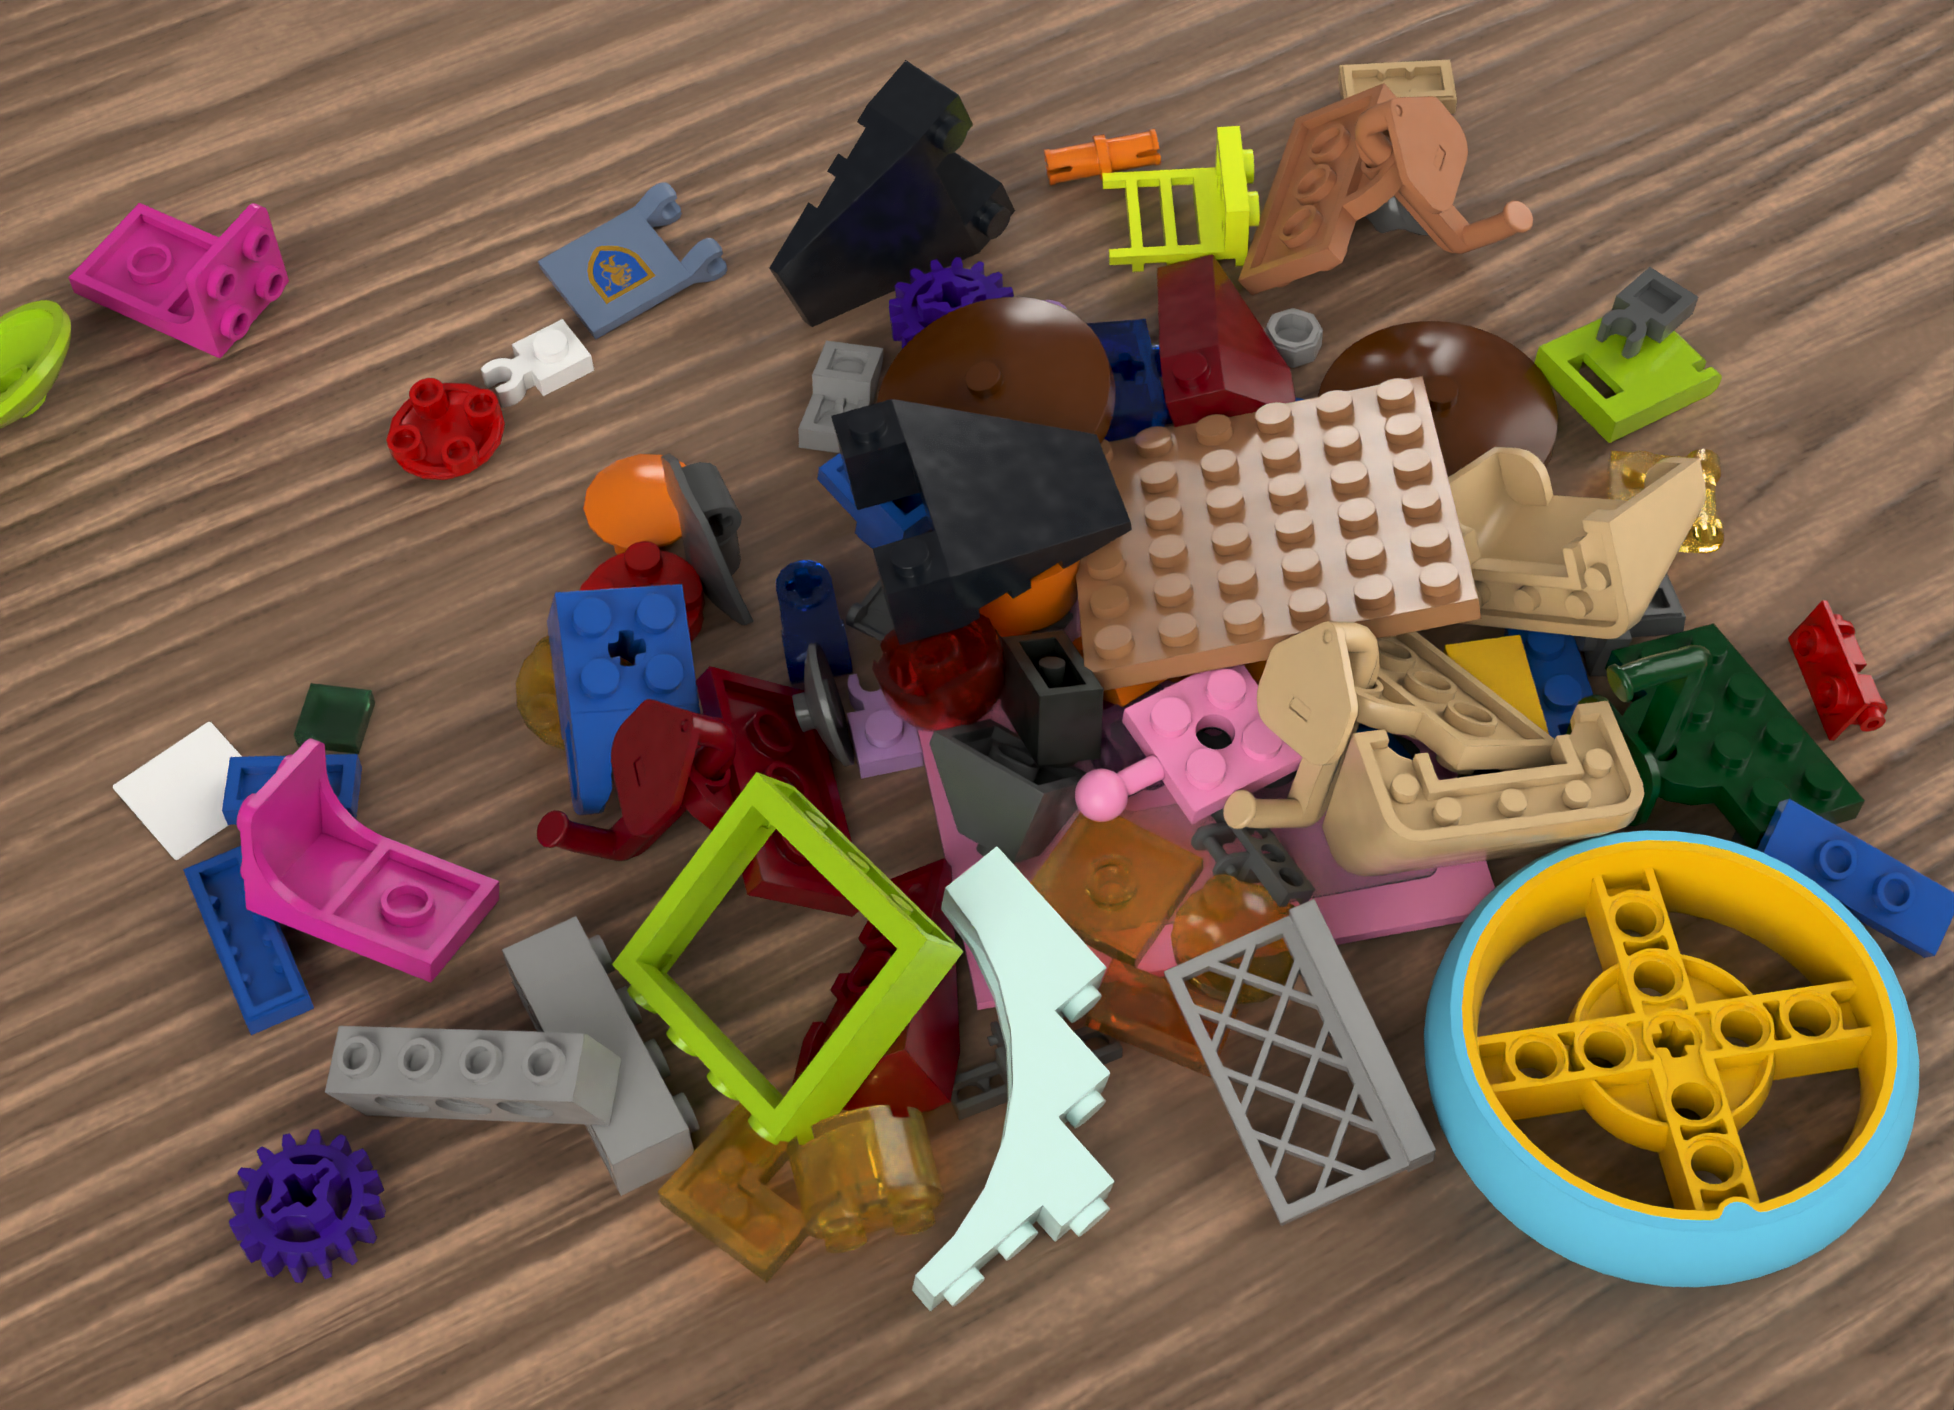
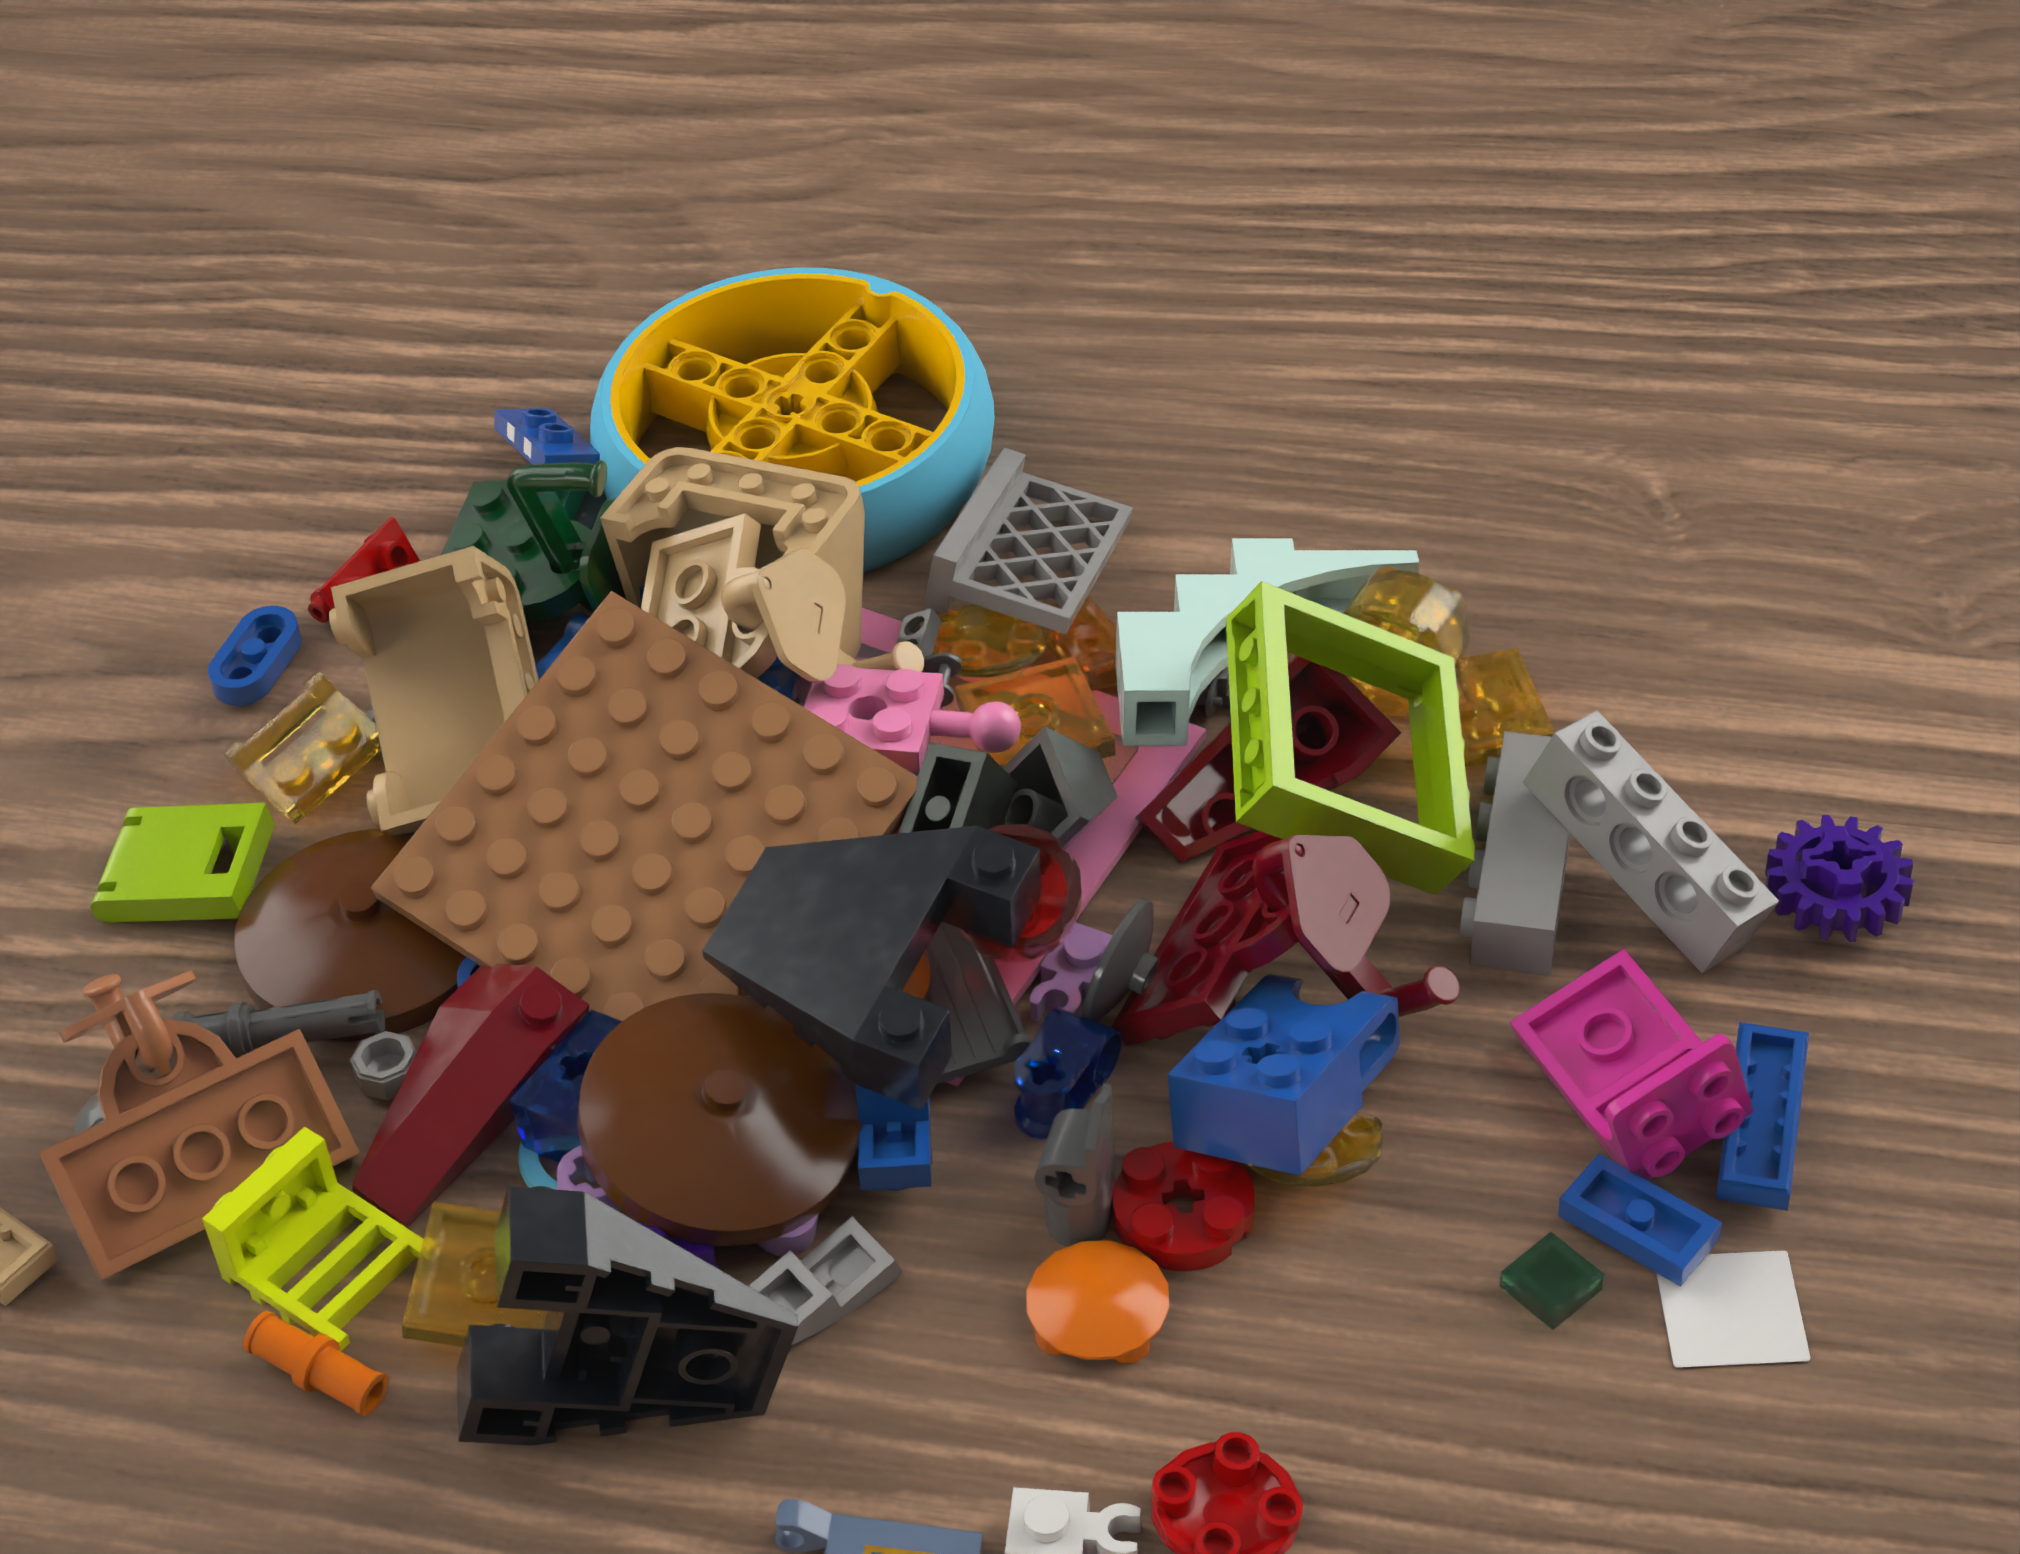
camera: 140 degrees left, 10 degrees down
dark grey plate [1596,267,1699,359] -> none
none -> dark grey pin [173,990,385,1058]
none -> blue plate [208,606,302,706]
none -> clear yellow plate [402,1201,548,1347]

